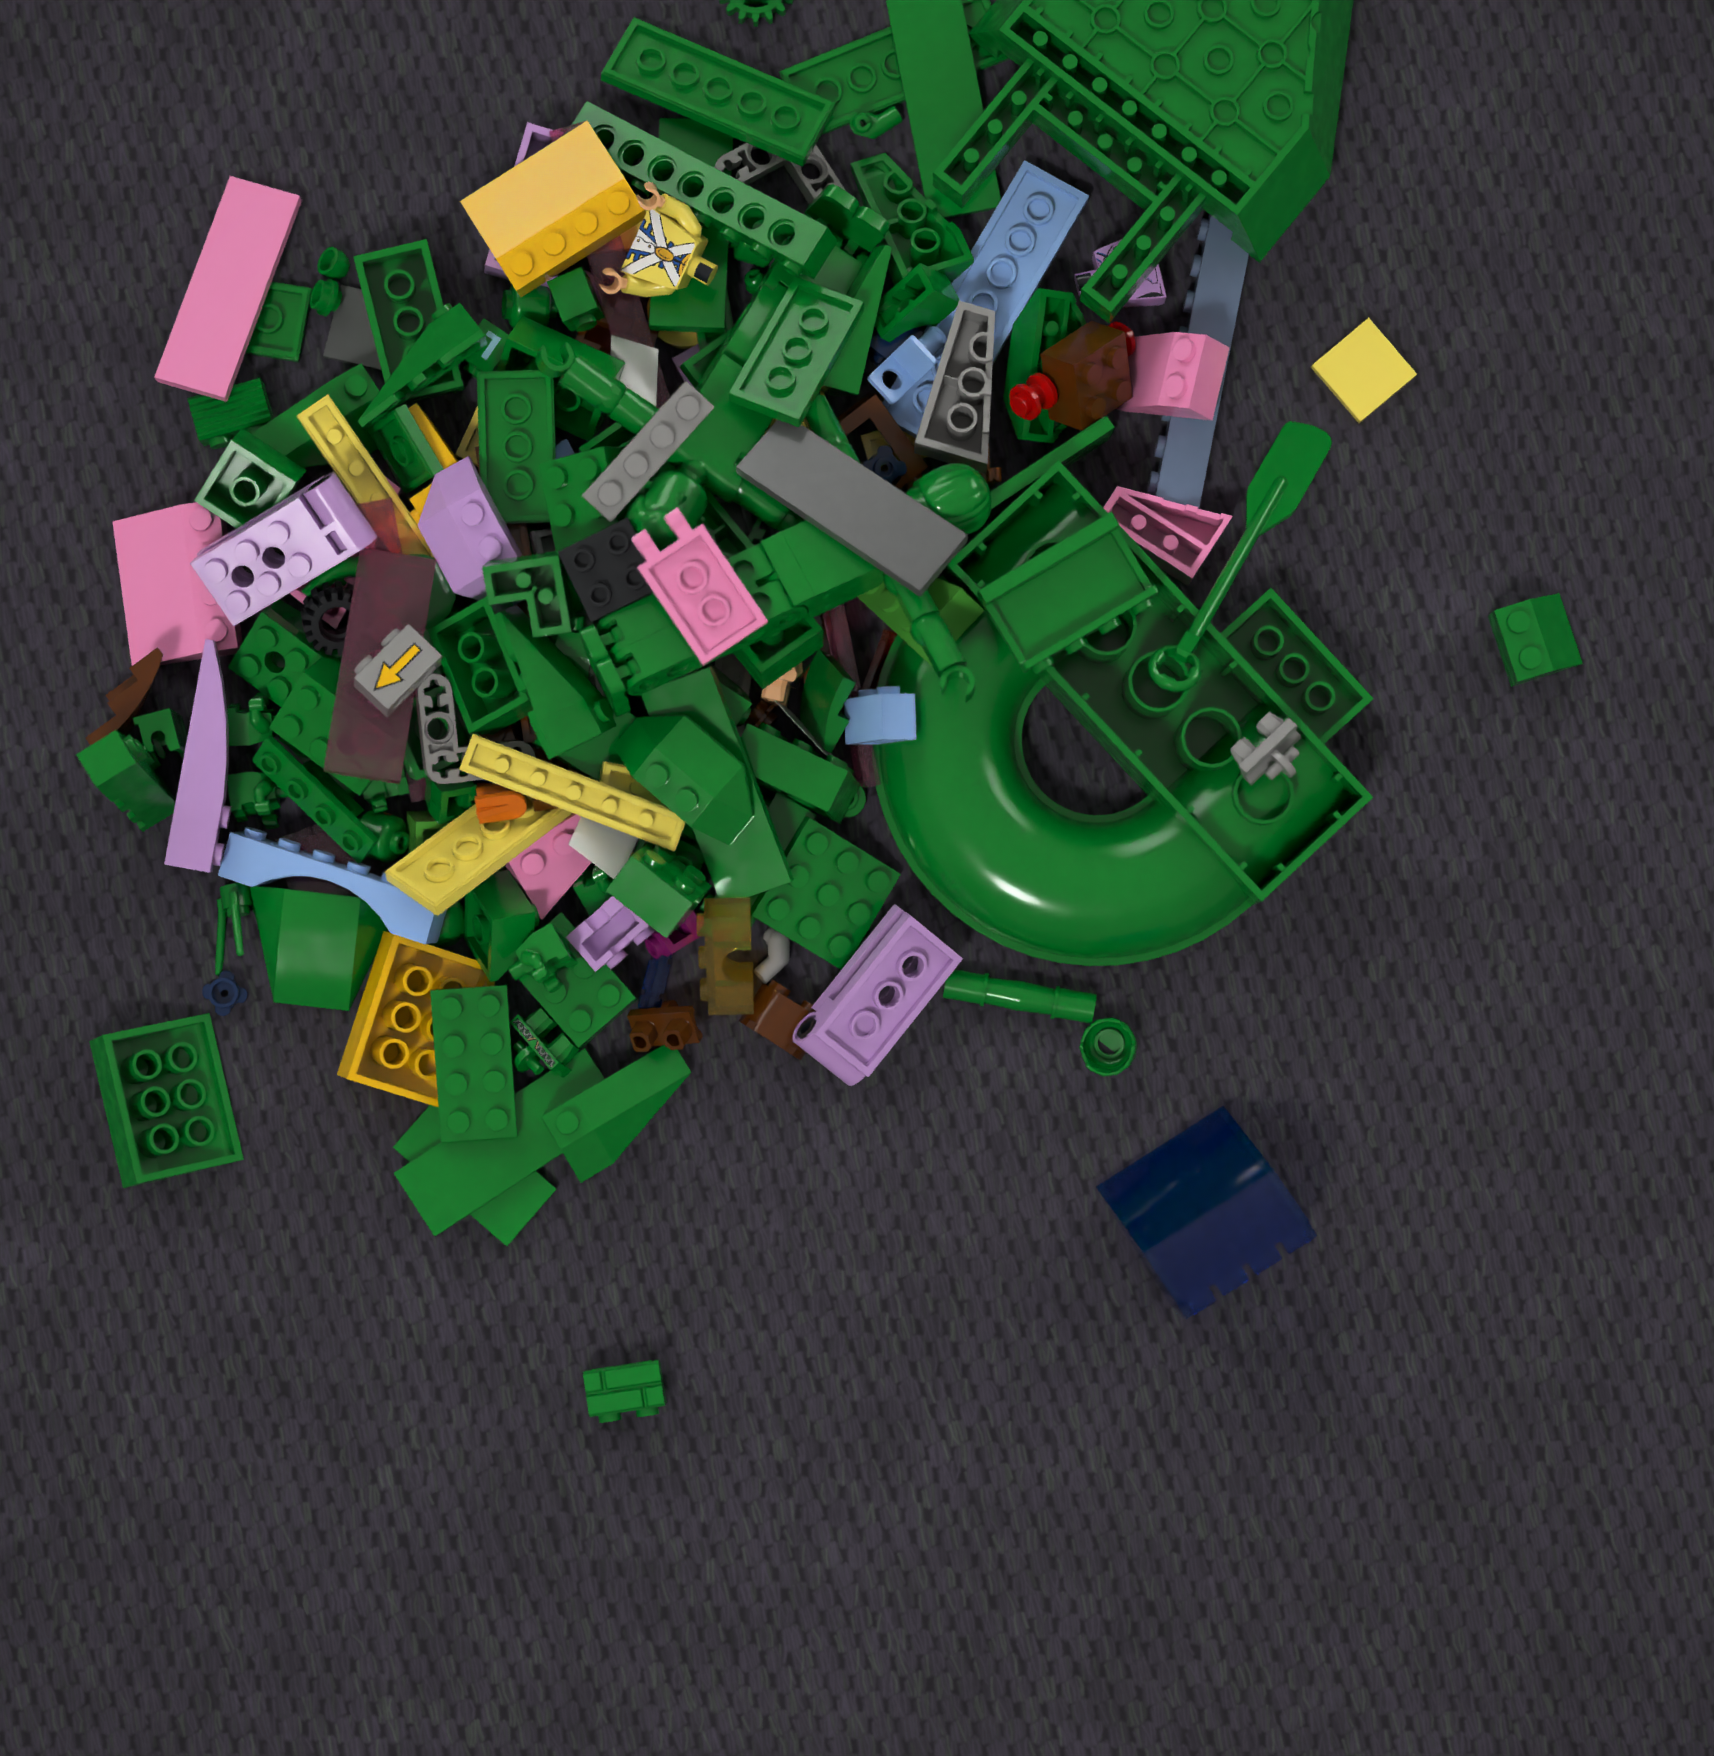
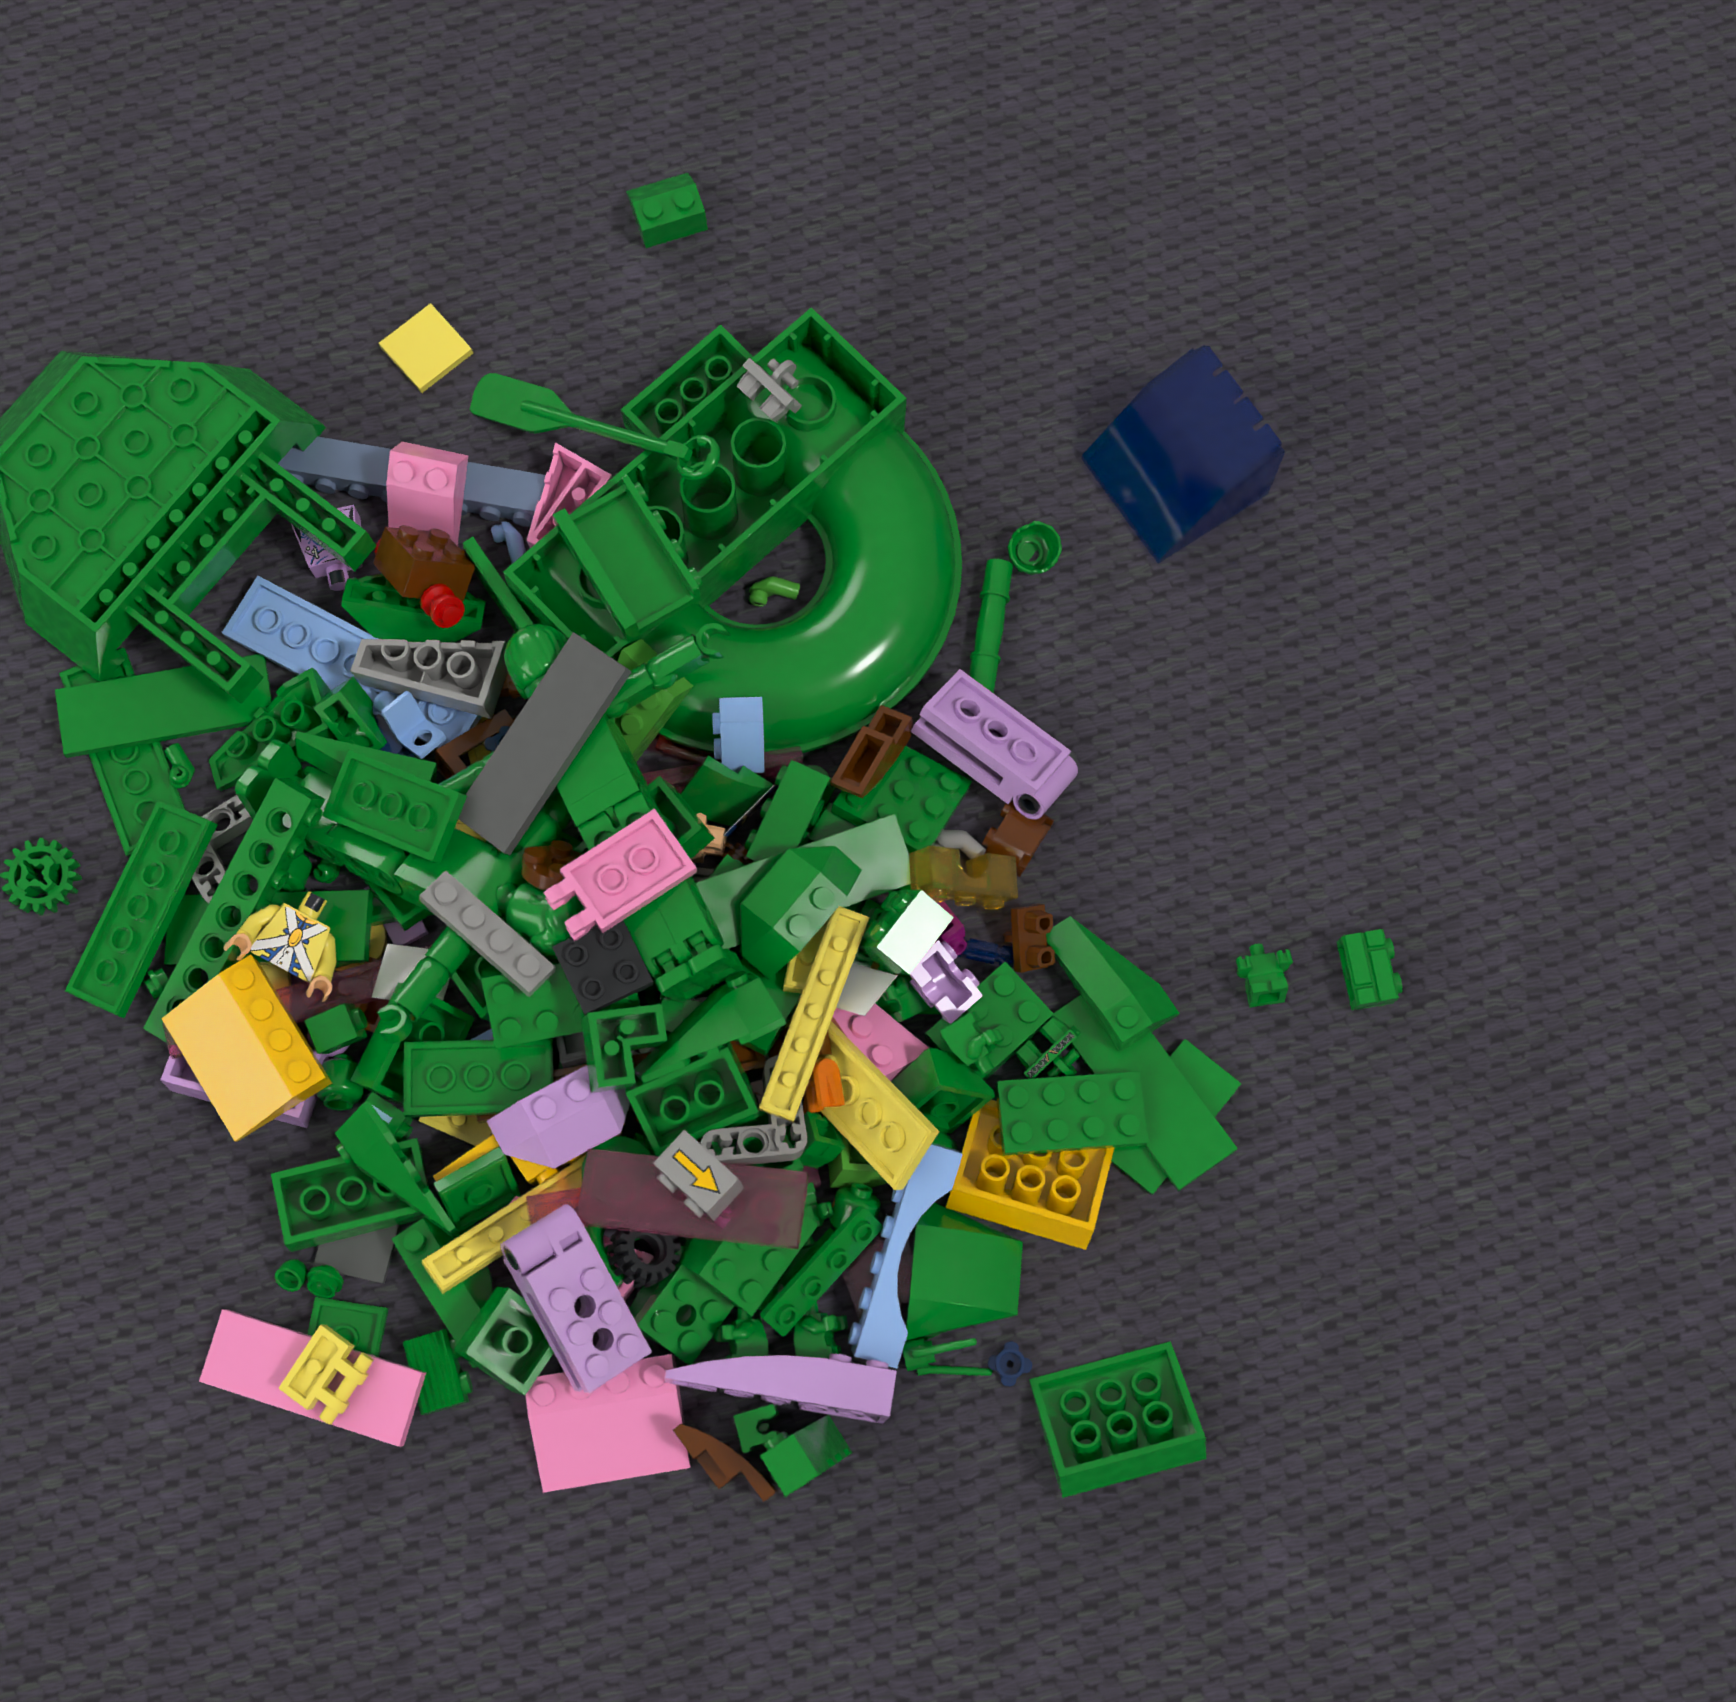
camera: 90 degrees left, 10 degrees down
none -> green plate [144,968,168,1000]
none -> light yellow plate [278,1325,374,1425]
none -> light blue arm [491,522,526,564]
none -> reddish brown plate [521,840,582,890]
none -> bright green arm [749,576,800,607]
none -> reddish brown slope [830,705,913,798]
none -> green piece [1236,944,1293,1008]

